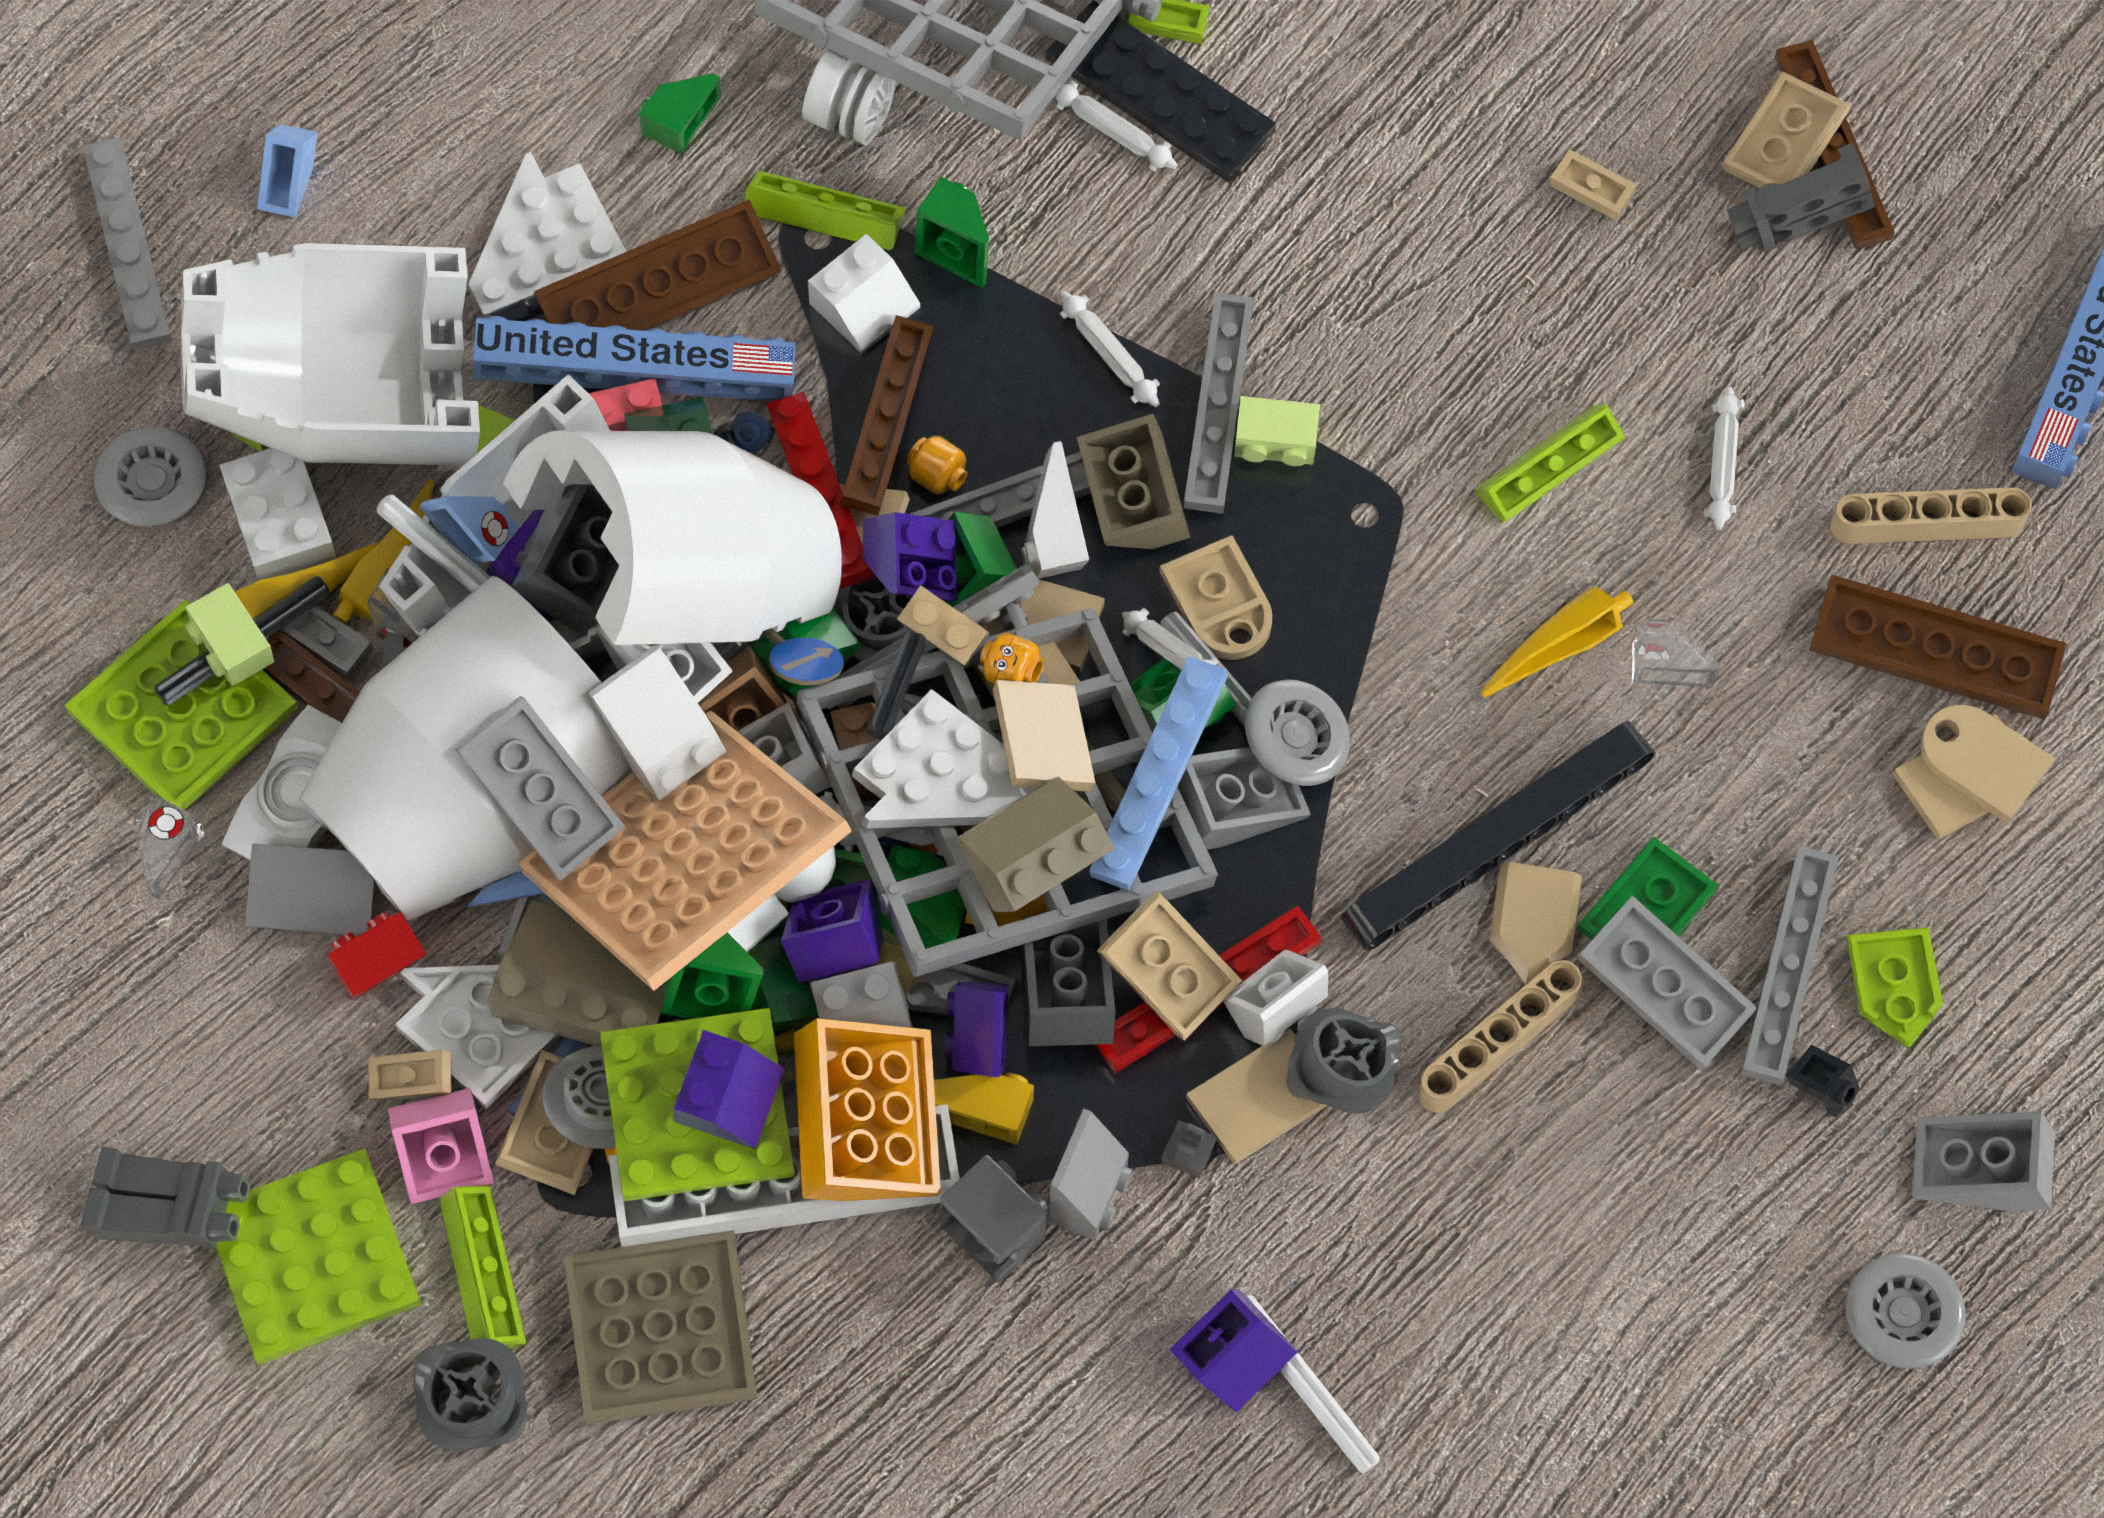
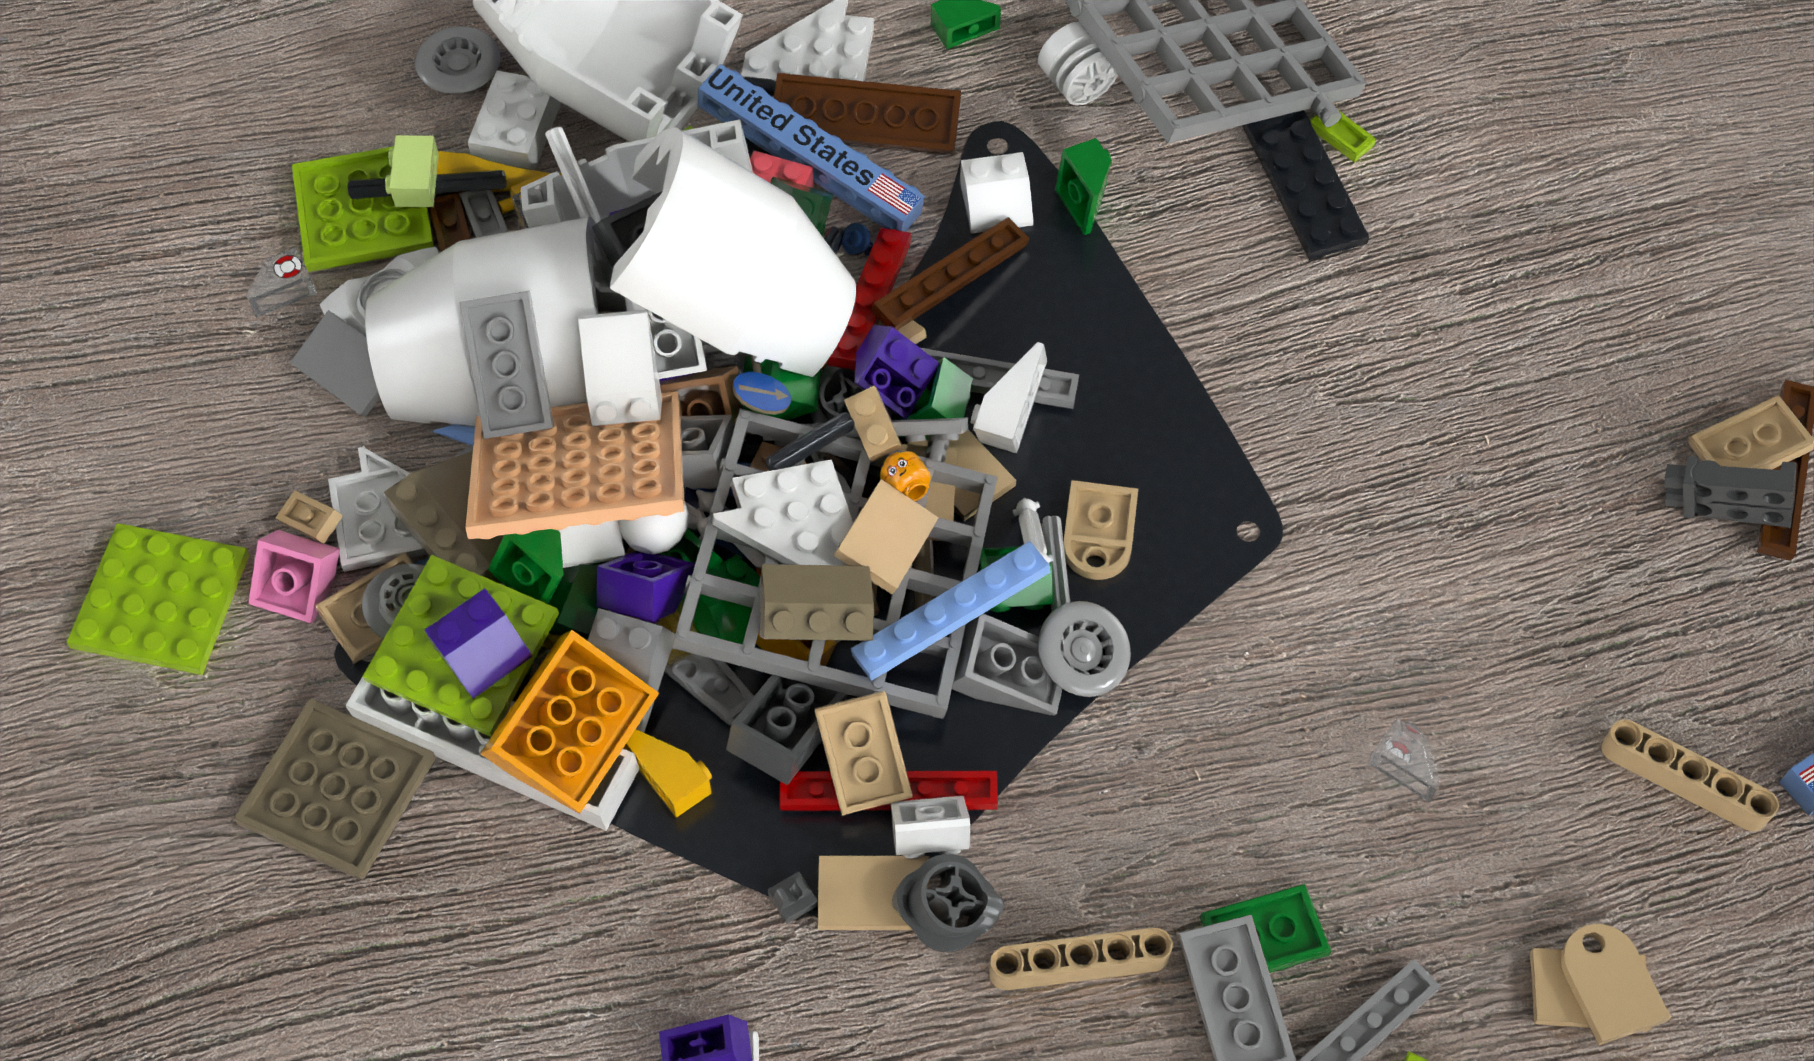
camera: 35 degrees right, 5 degrees down
dark grey hips [80,1147,250,1250] -> none
red brick [326,910,426,1001] -> none
dark grey piece [413,1338,527,1451] -> none
light blue slope [419,496,518,564] -> none
lime slope [440,1185,527,1349] -> none
lime slope [745,171,906,250] -> none
light orange head [906,436,968,495] -> none
dark grey piece [940,1155,1048,1283] -> none
dark purple slope [945,981,1009,1077] -> none
light grey slope [1048,1109,1133,1241] -> none
white wheel [1056,80,1177,171] -> none
white wheel [1060,291,1160,407] -> none
dark tan slope [1077,414,1190,549] -> none
light grey plate [1184,292,1254,513] -> none
yellowish green brick [1234,396,1320,466] -> none
black beam [1340,721,1656,951] -> none
lime slope [1474,404,1626,523] -> none
yellow piece [1480,586,1634,698] -> none
tan tile [1489,862,1582,986] -> none
tan plate [1549,149,1637,221] -> none
white wheel [1704,387,1745,530] -> none
reddish brown plate [1809,574,2067,720] -> none

